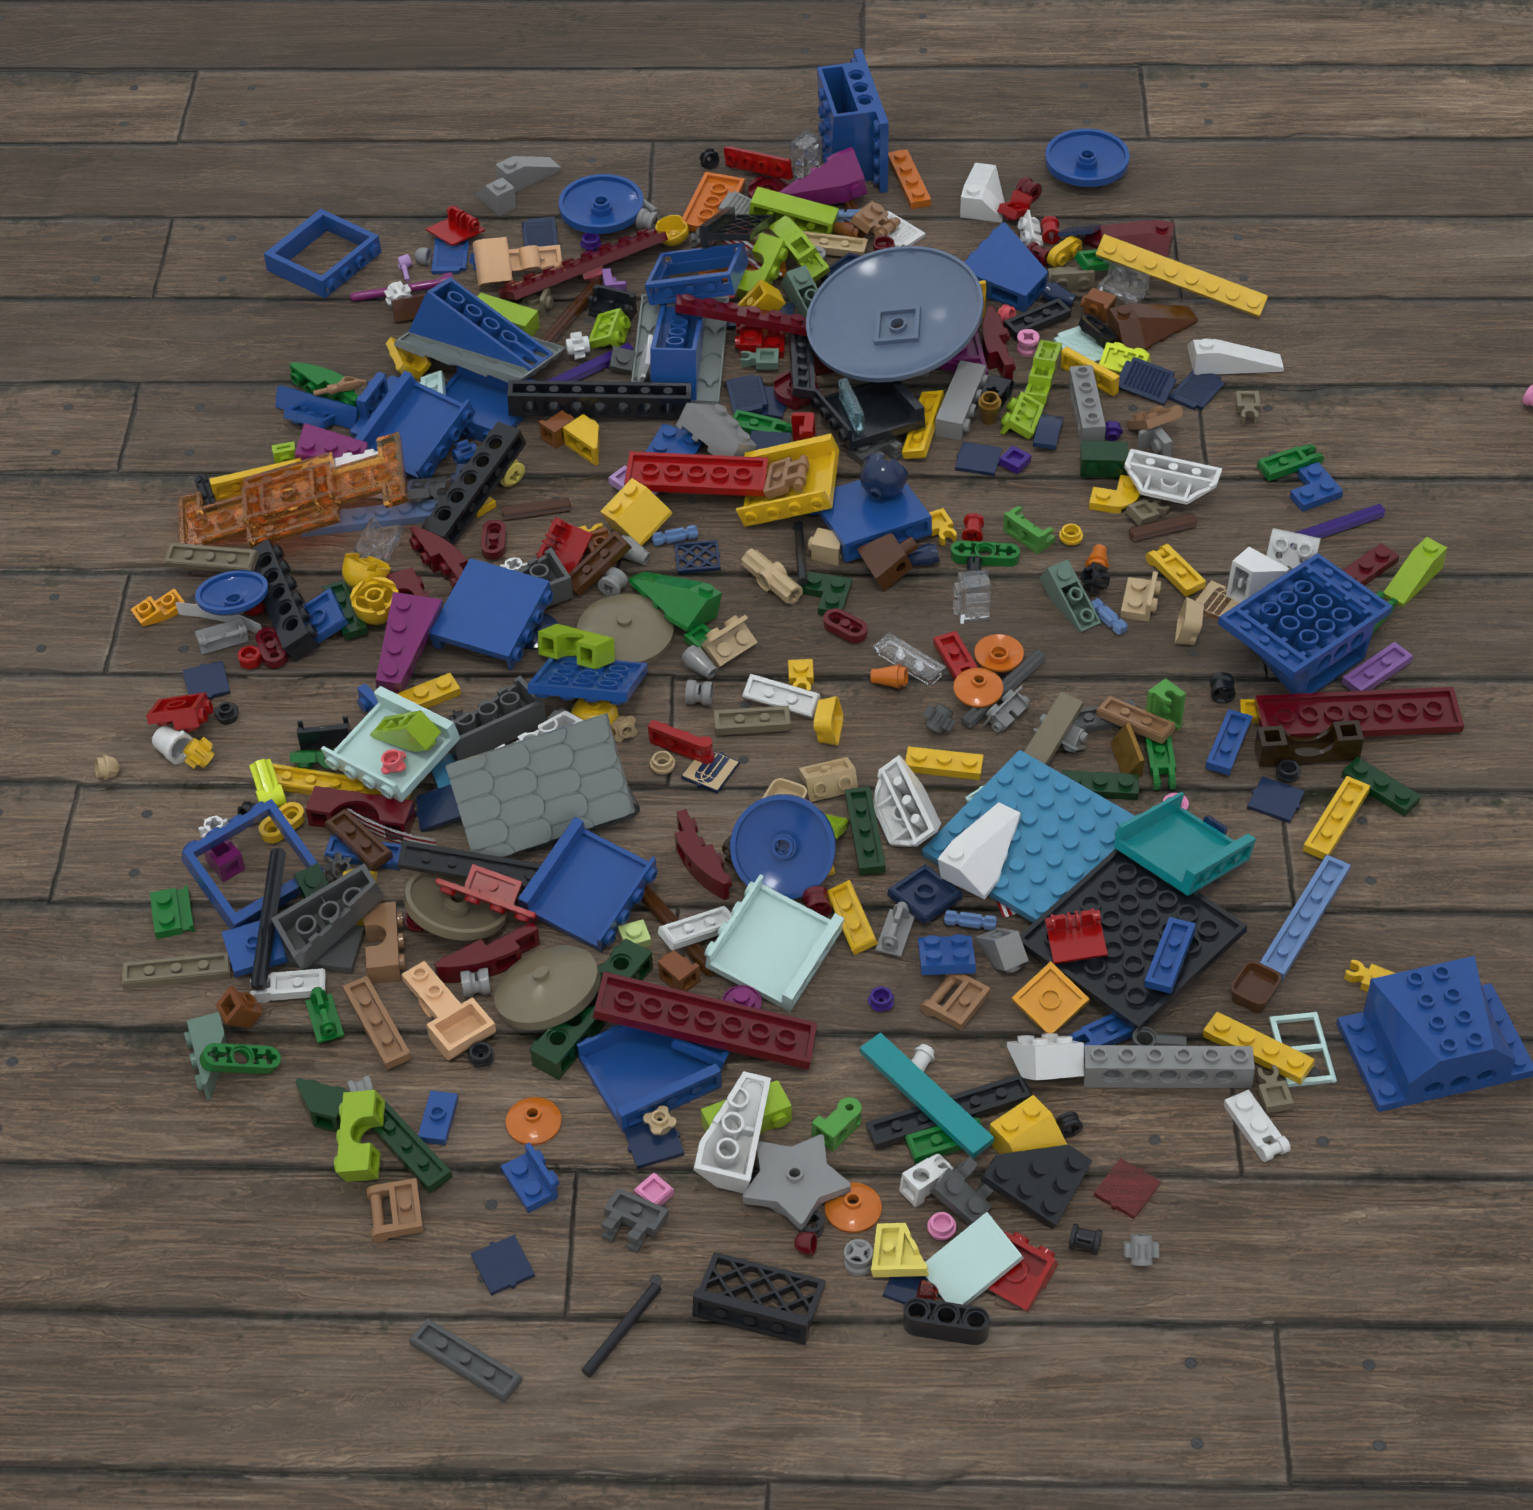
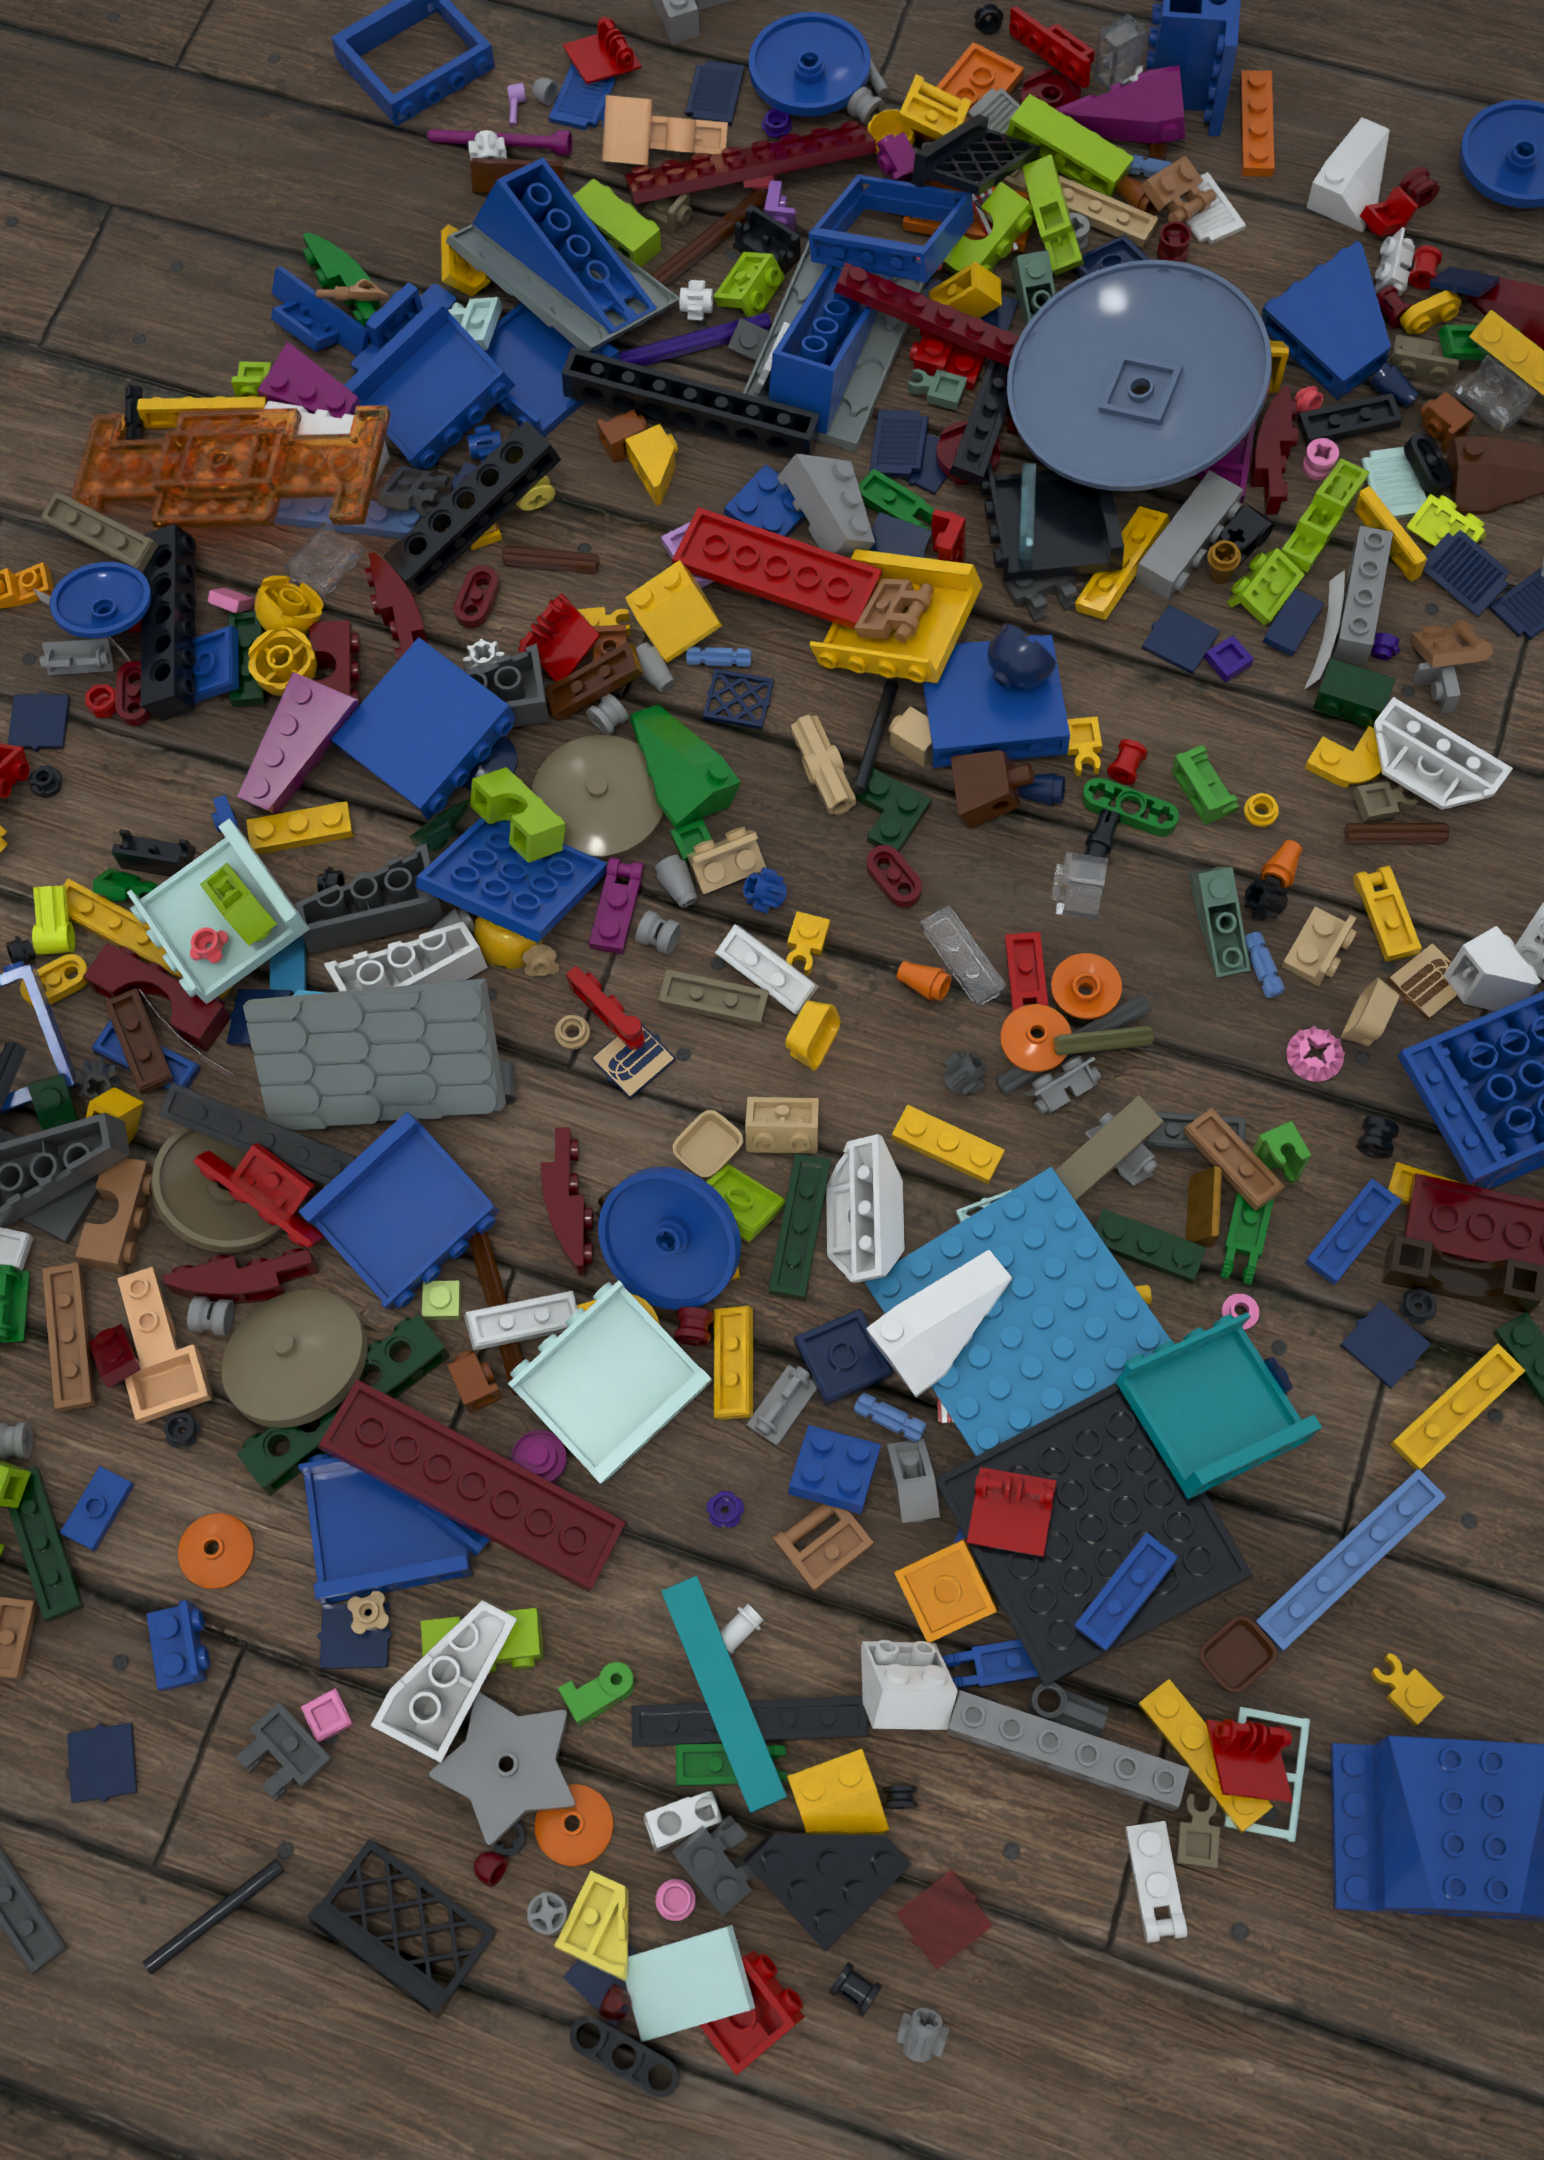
camera: 20 degrees right, 20 degrees up
none -> dark red plate [89,1323,141,1388]
none -> bright pink tile [207,588,254,613]
none -> clear green plate [410,799,471,852]
none -> magenta plate [589,857,645,955]
none -> blue gear [743,867,787,913]
none -> magenta brick [877,132,915,182]
none -> yellow plate [896,74,972,140]
none -> olive axle [1053,1026,1154,1055]
none -> red hinge [1206,1719,1293,1803]
none -> bright pink gear [1286,1026,1345,1082]
none -> white sticker [1304,571,1345,689]

